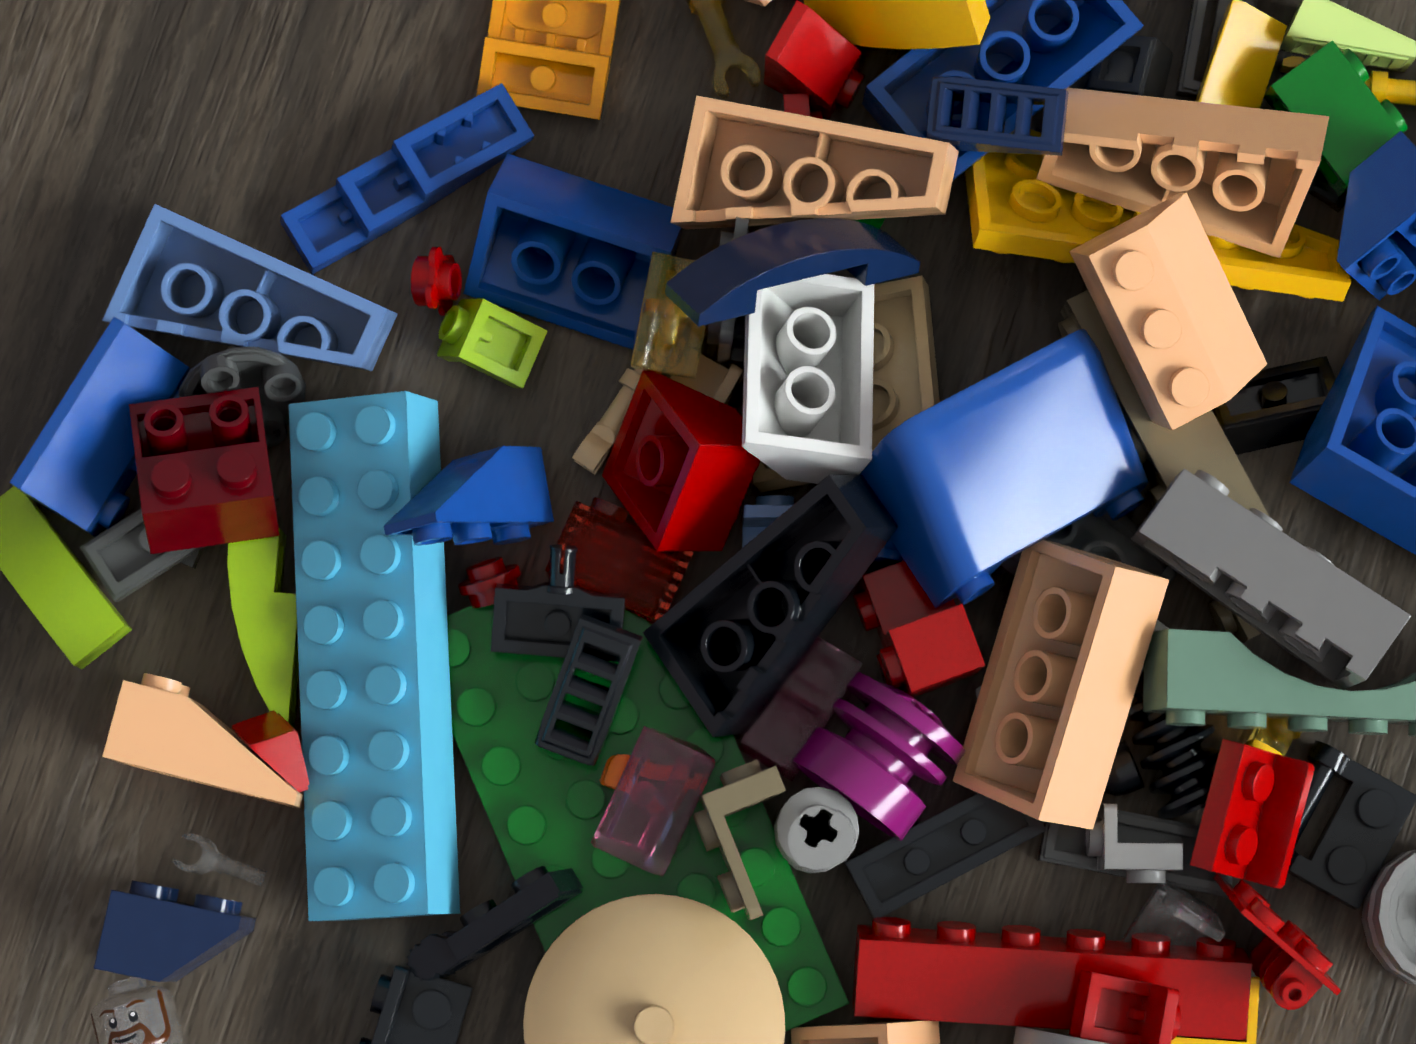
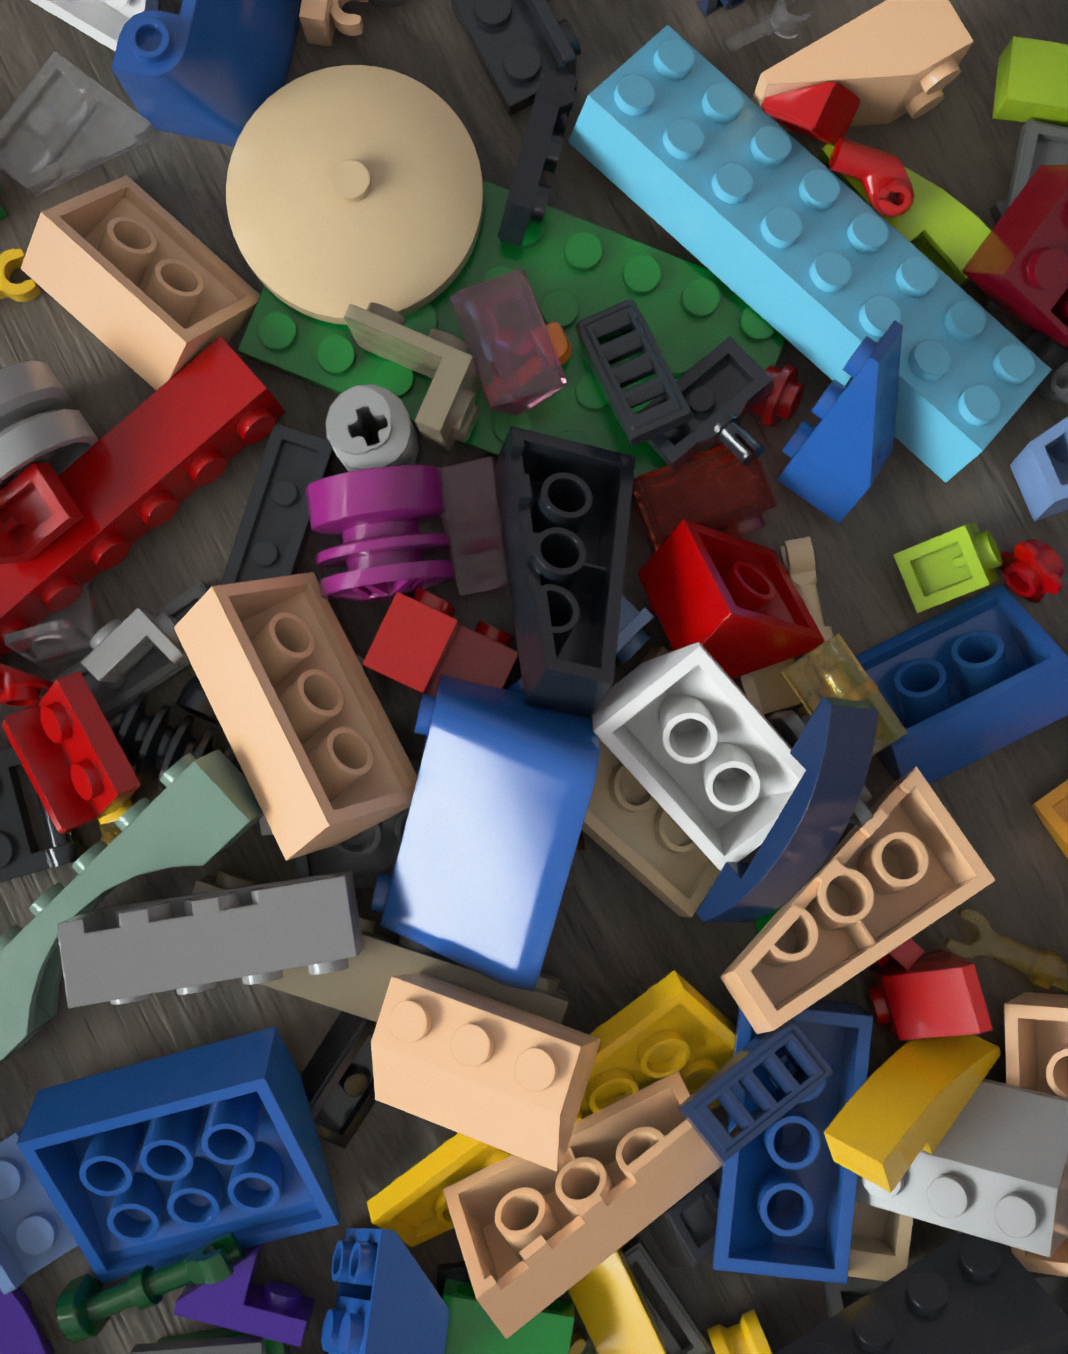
camera: 140 degrees right, 5 degrees up
none -> red arm [829,138,915,217]

